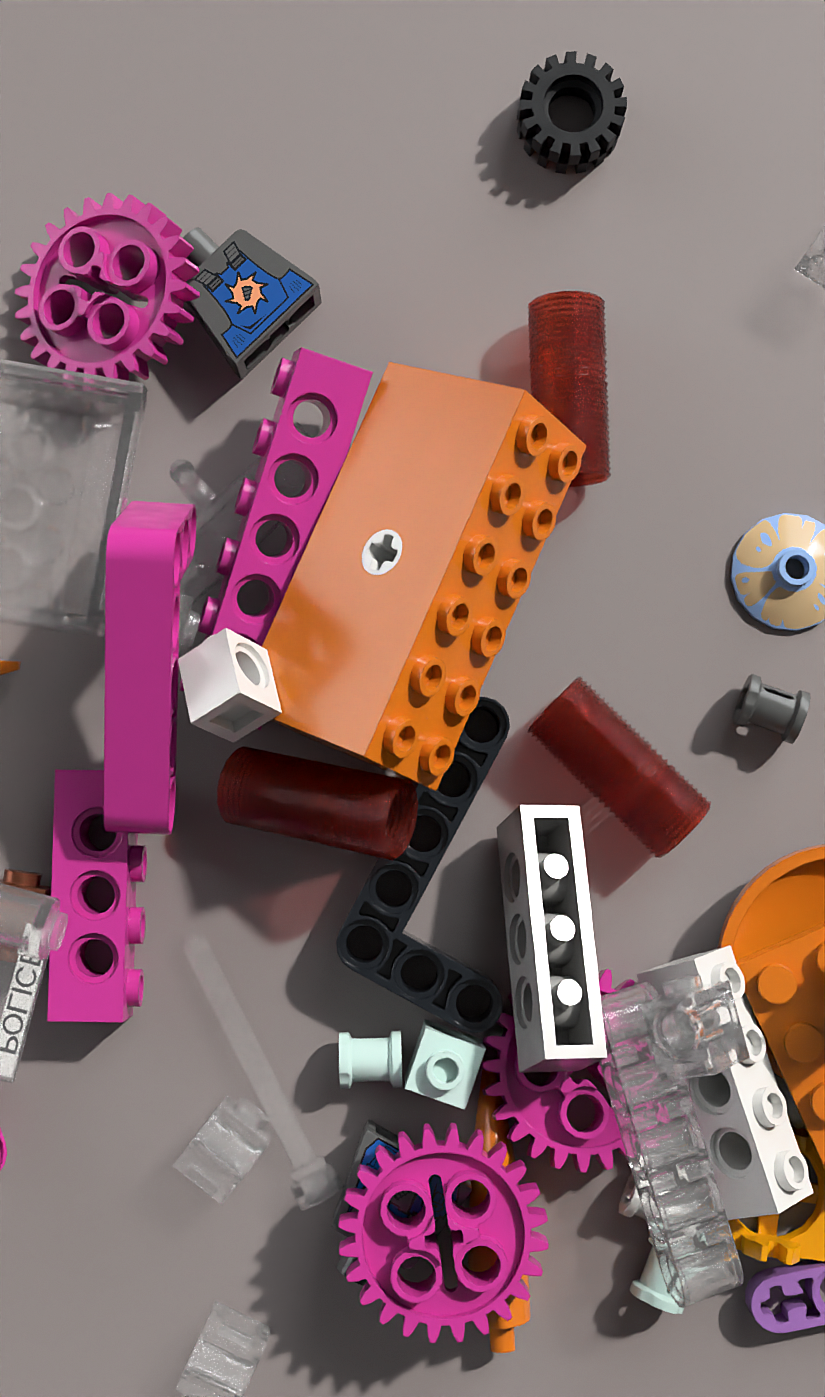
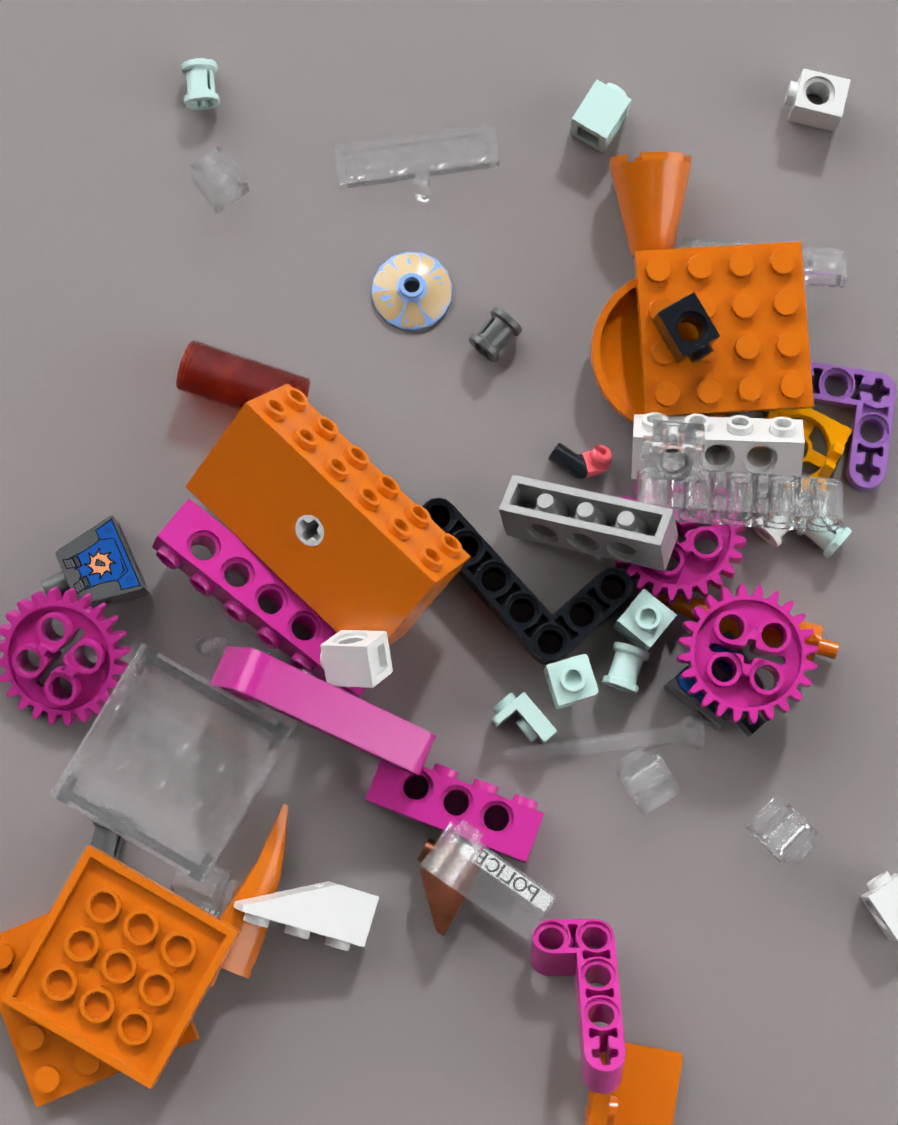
camera: 65 degrees left, 5 degrees down
clear red piece [217,746,418,860] -> none
black tyre [516,51,627,174] -> none
clear red piece [527,677,711,858] -> none
none -> light aqua bracket [491,692,557,744]
none -> light aqua bracket [543,654,599,710]
none -> arm [548,442,612,479]

